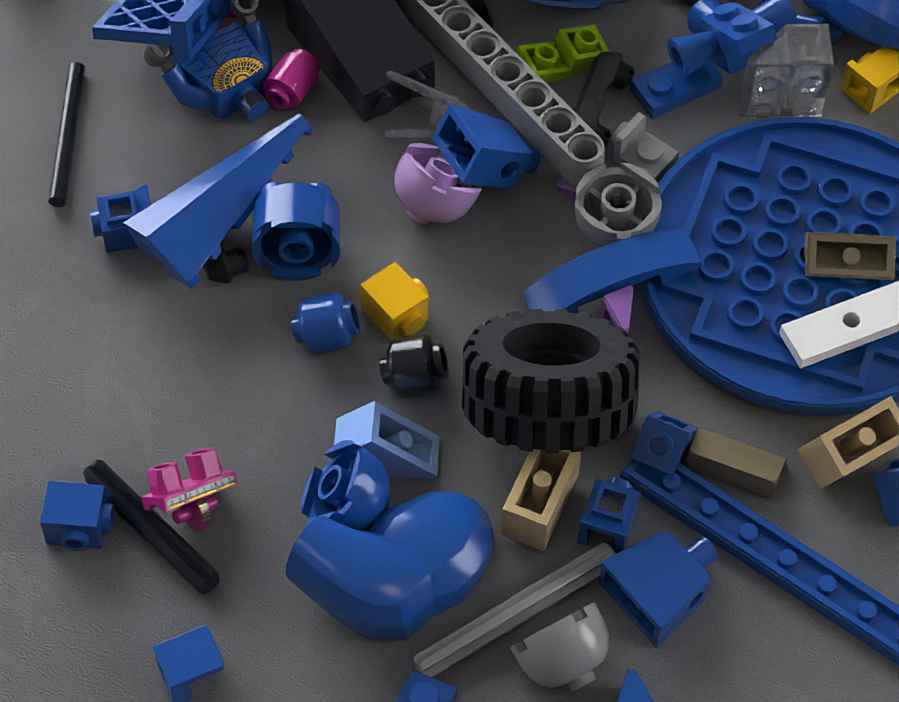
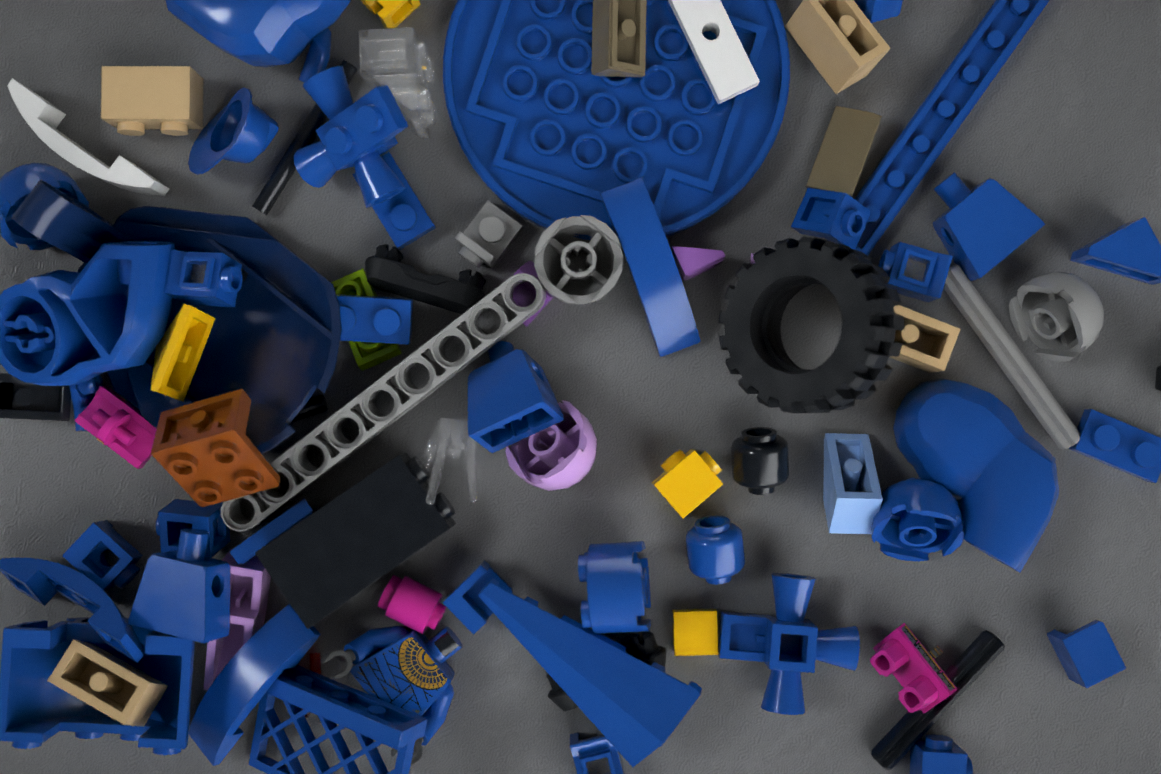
camera: 90 degrees left, 30 degrees up
none -> blue plate [336,294,413,345]
none -> blue panel [443,560,513,635]
none -> yellow tile [672,609,718,656]
none -> blue brick [718,573,860,715]

